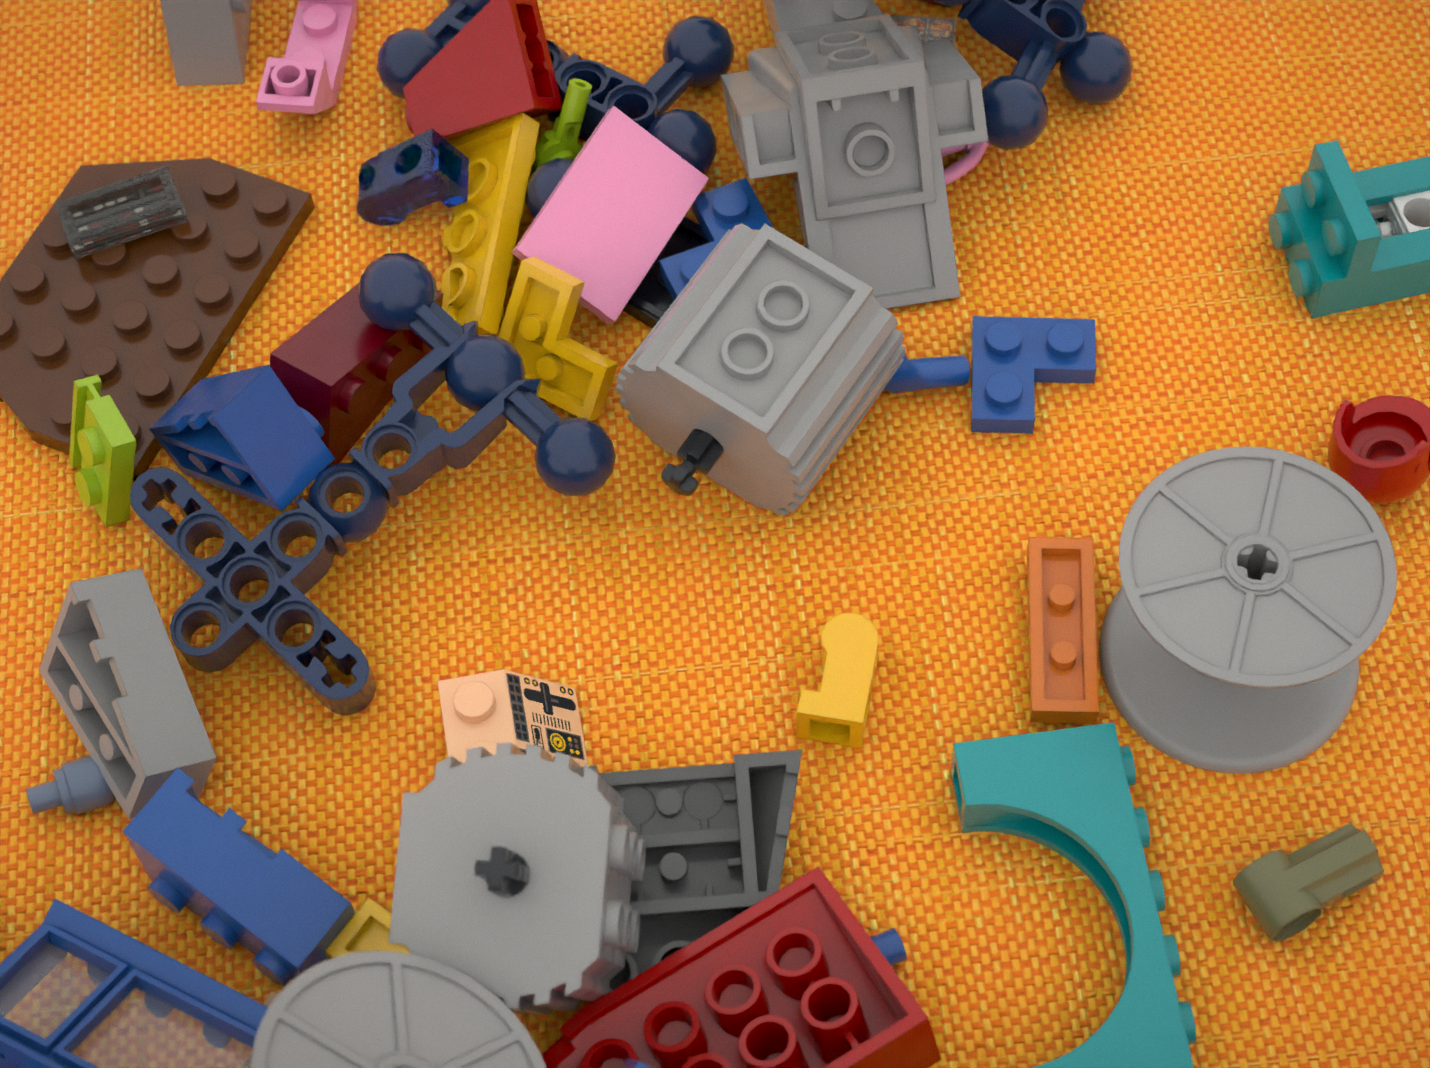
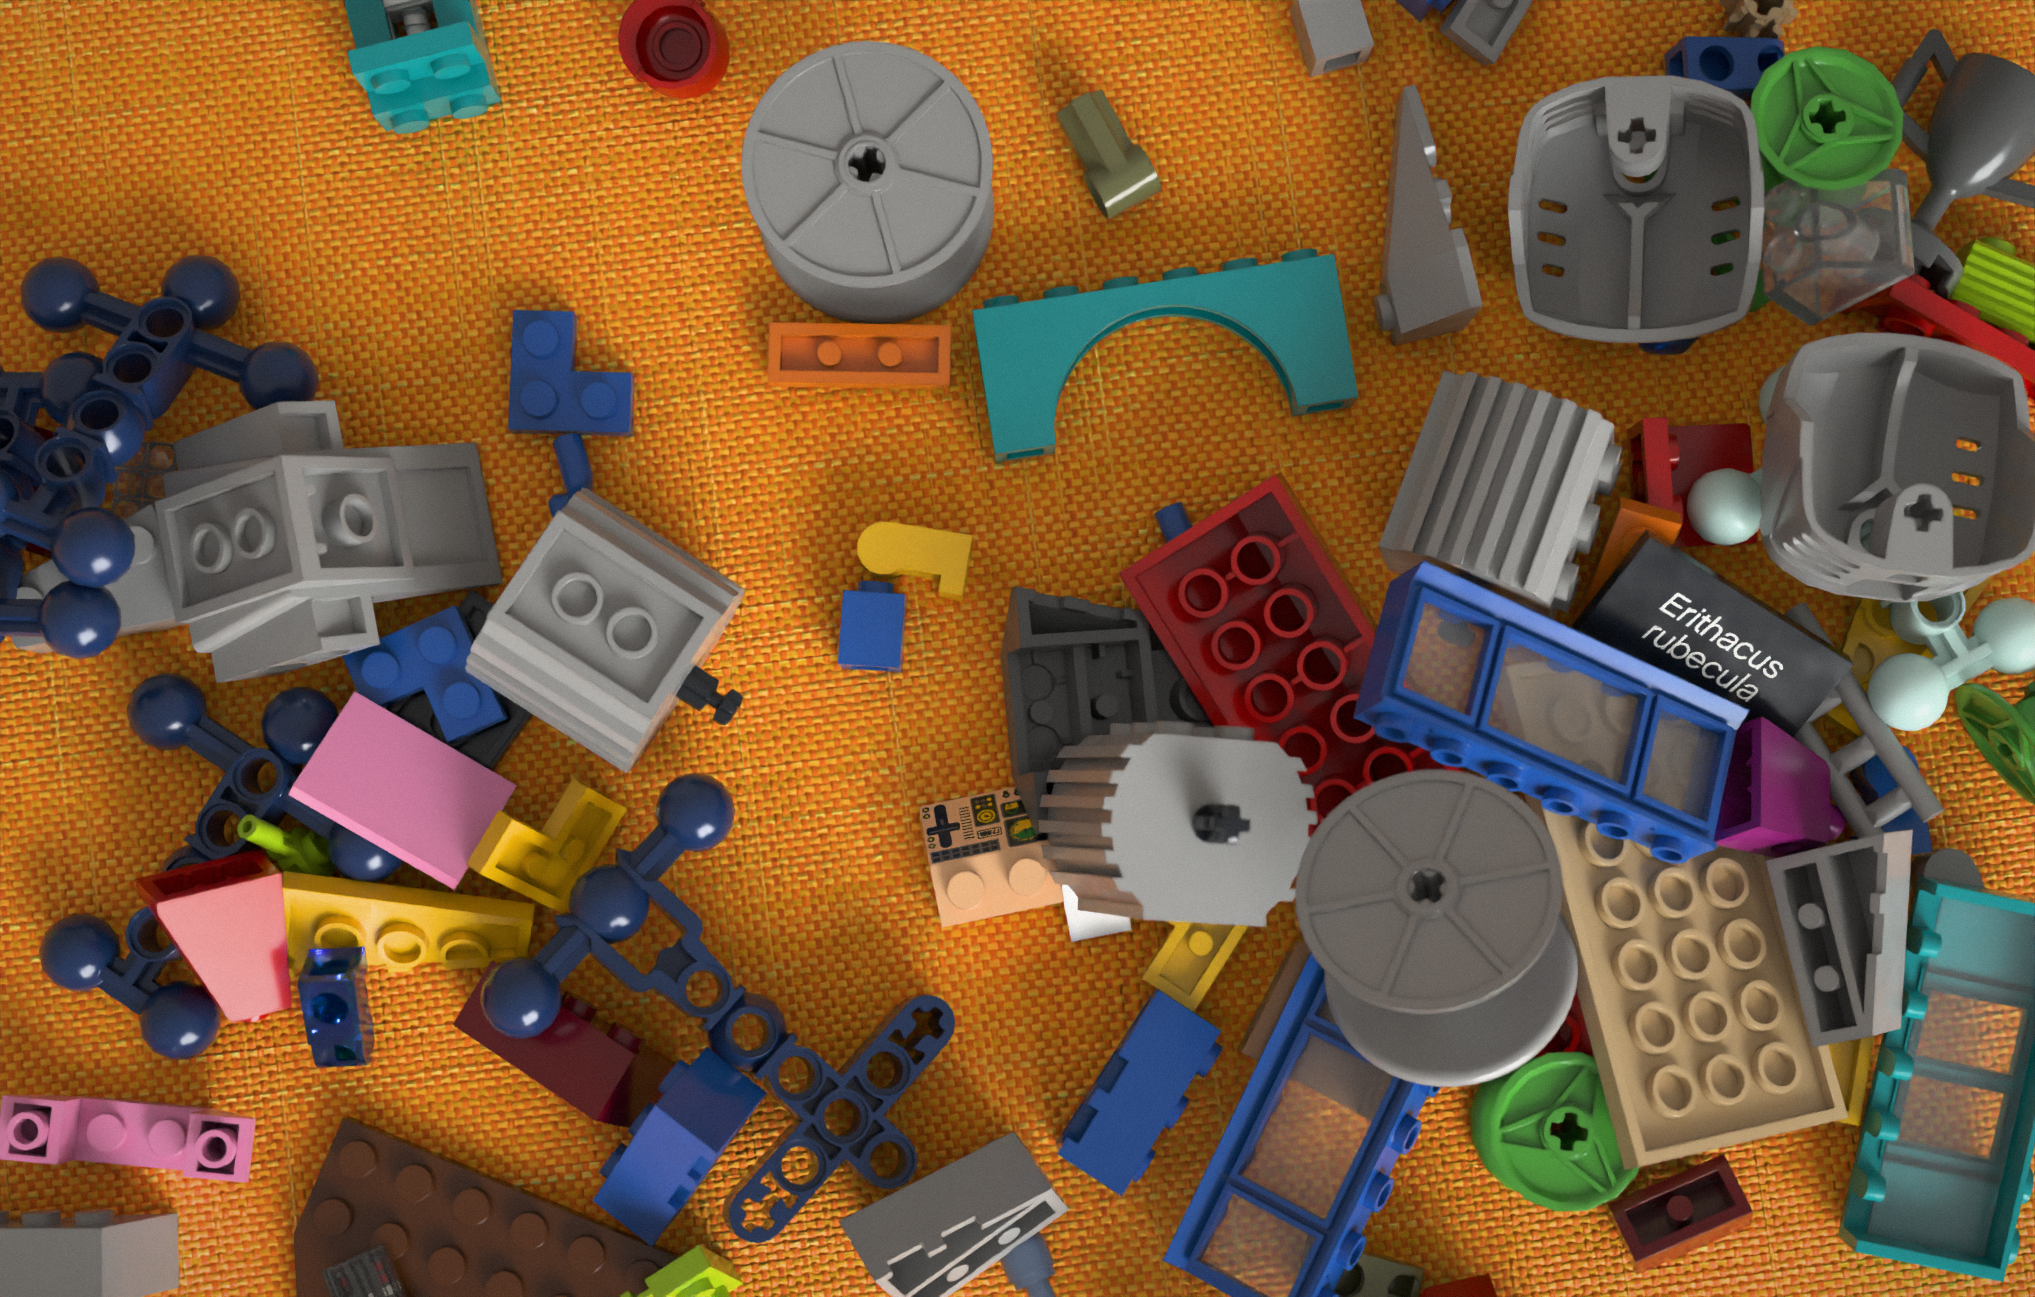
camera: 95 degrees left, 25 degrees up
none -> blue brick [838,581,907,673]

